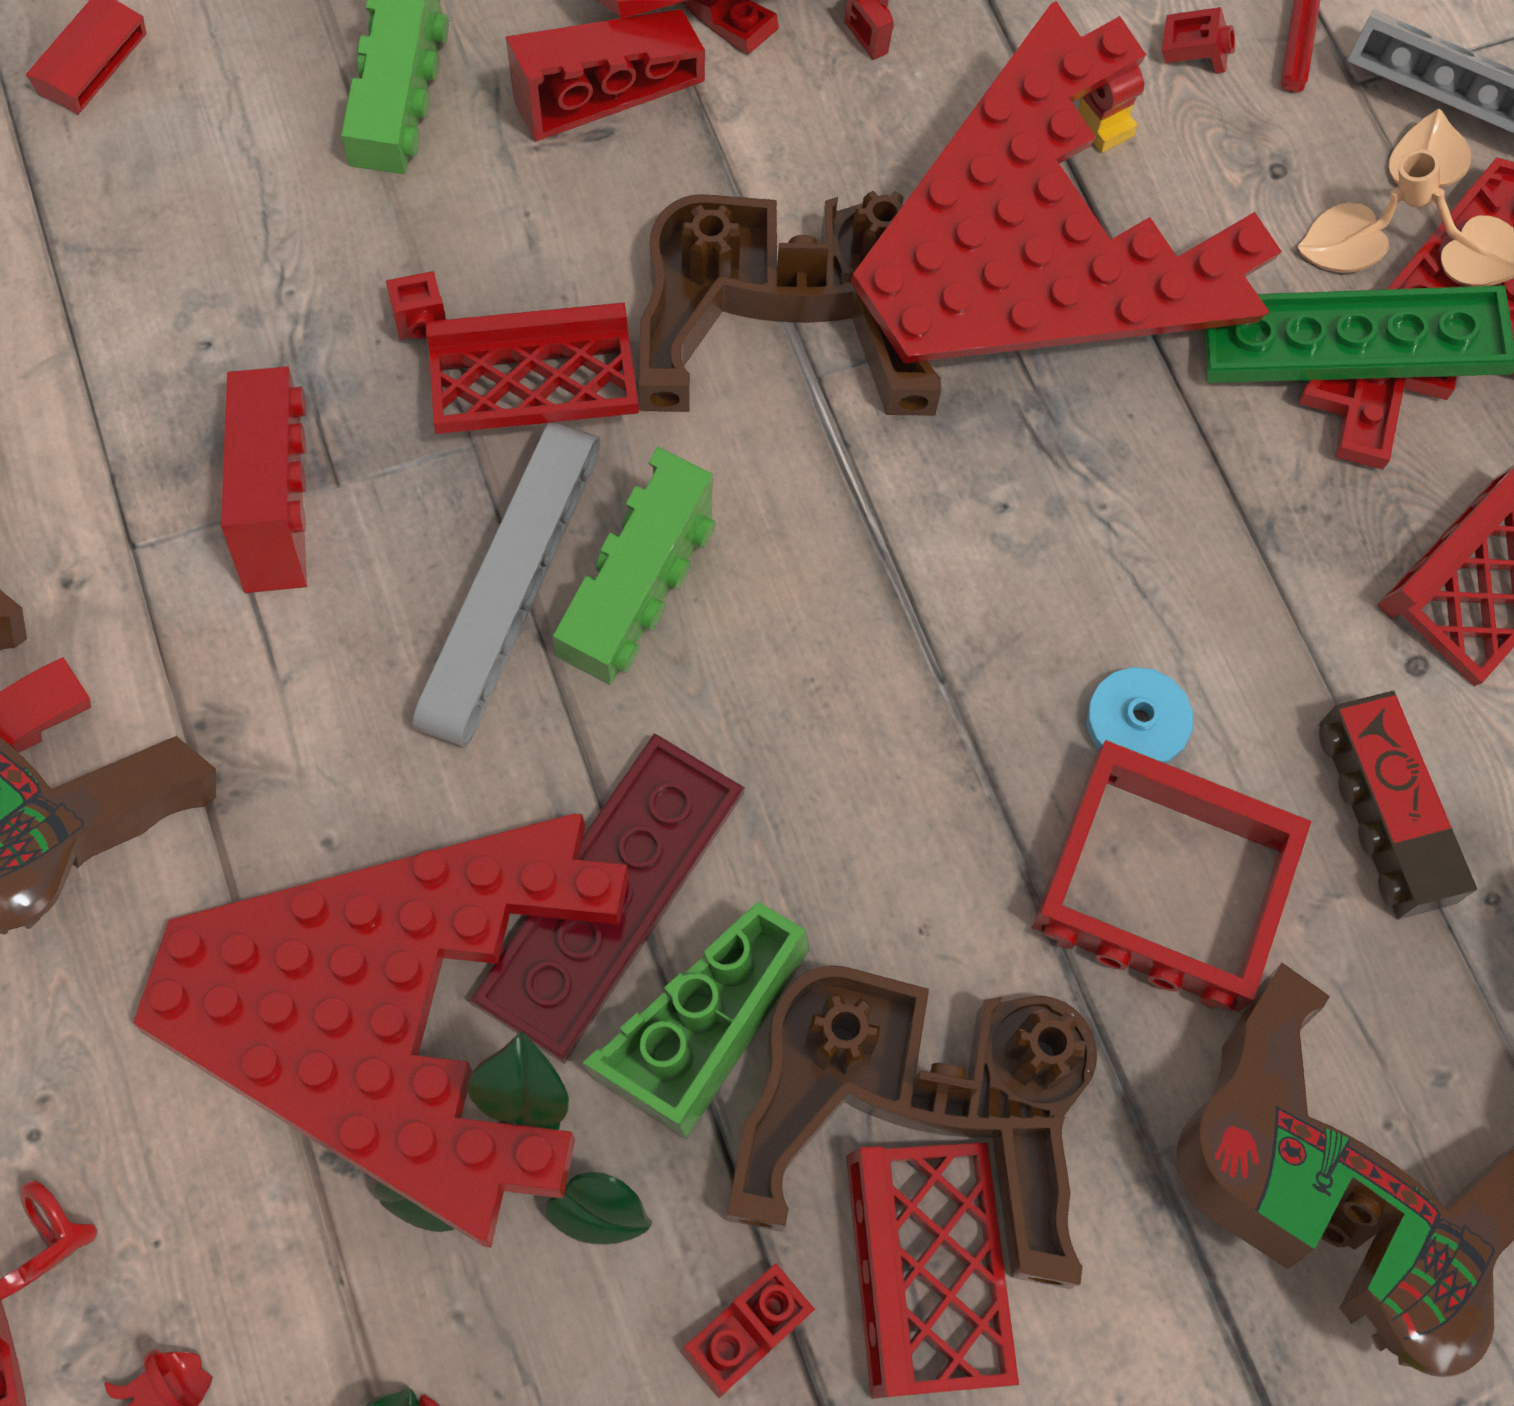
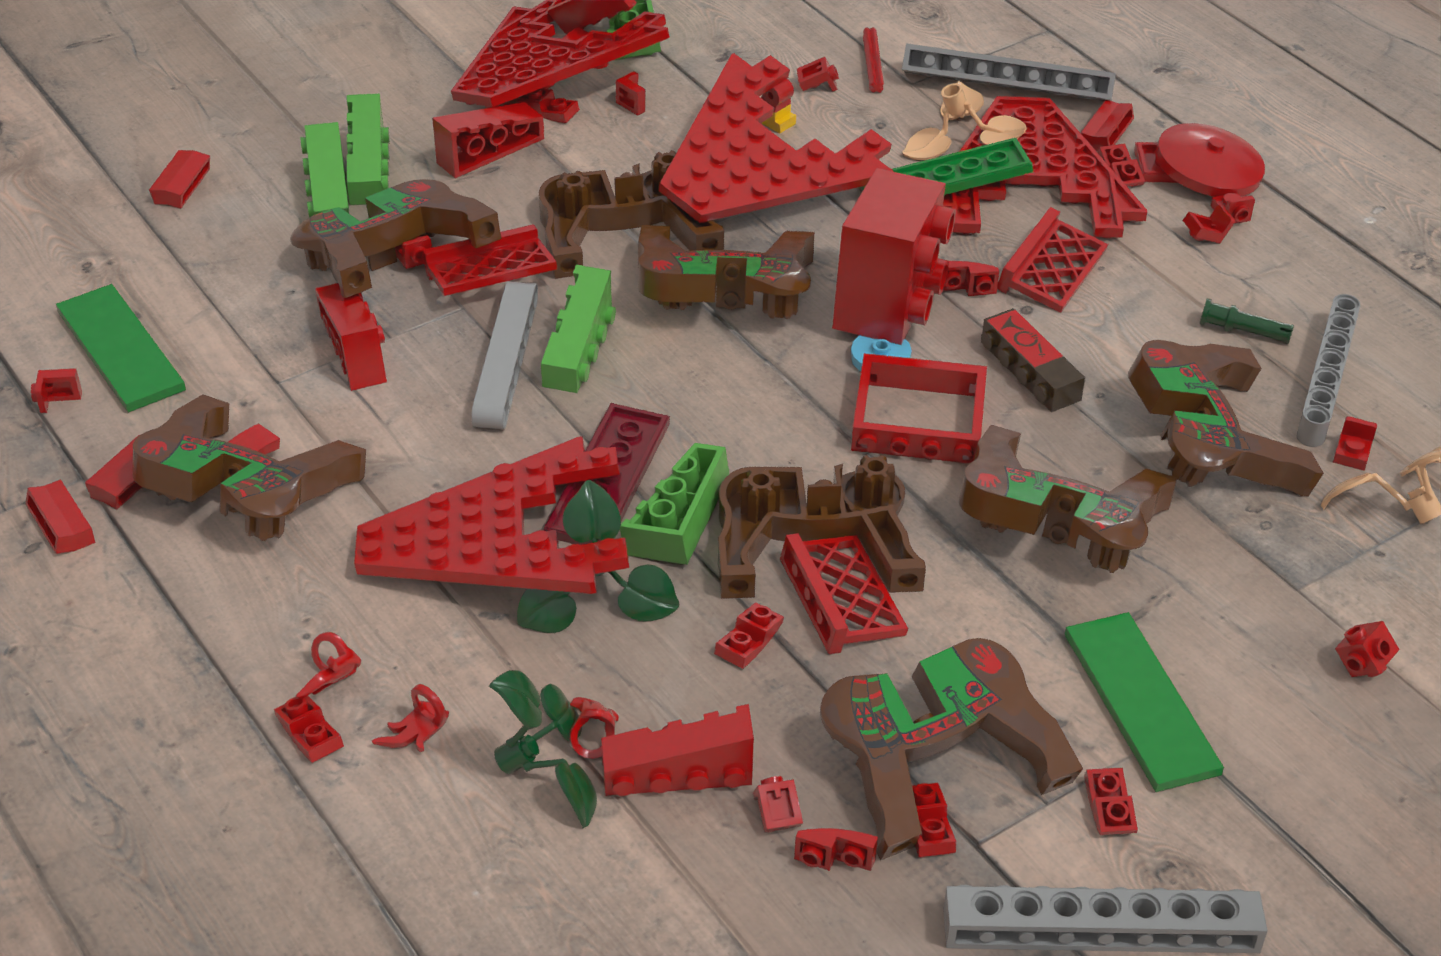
camera: 10 degrees left, 25 degrees down
none -> reddish brown animal [290,179,502,298]
none -> bright green wedge [300,122,349,217]
none -> reddish brown animal [638,225,815,319]
none -> red brick [832,168,956,345]
none -> red slope [943,261,999,296]

